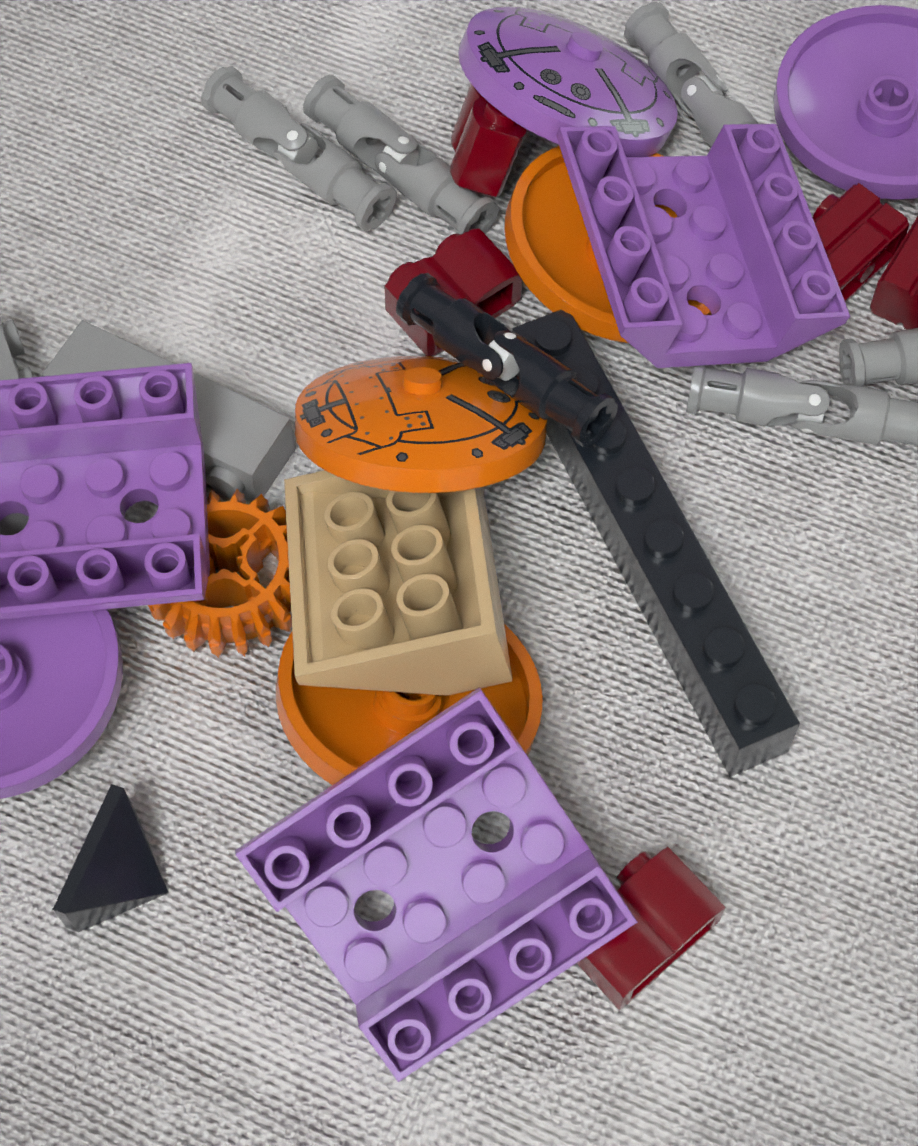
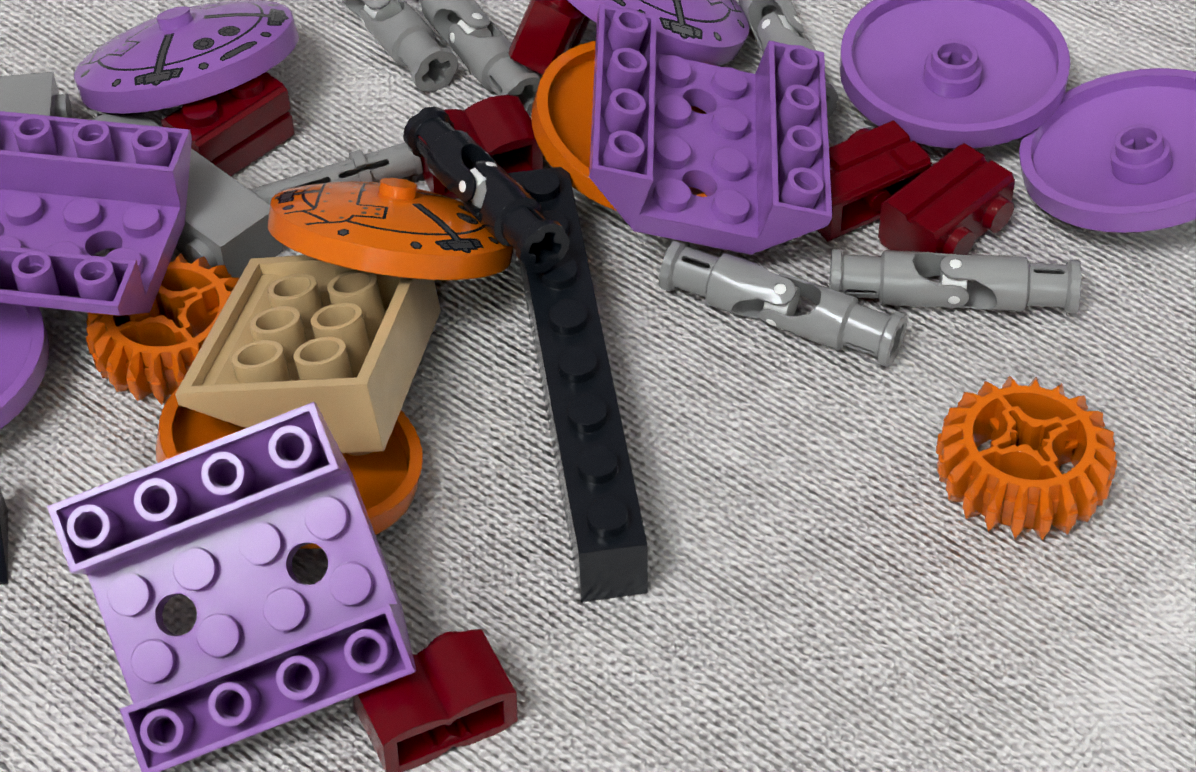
camera: 15 degrees right, 15 degrees down
none -> medium lavender dish [74,0,299,114]
none -> dark red brick [161,72,295,176]
none -> light grey pin [247,142,423,204]

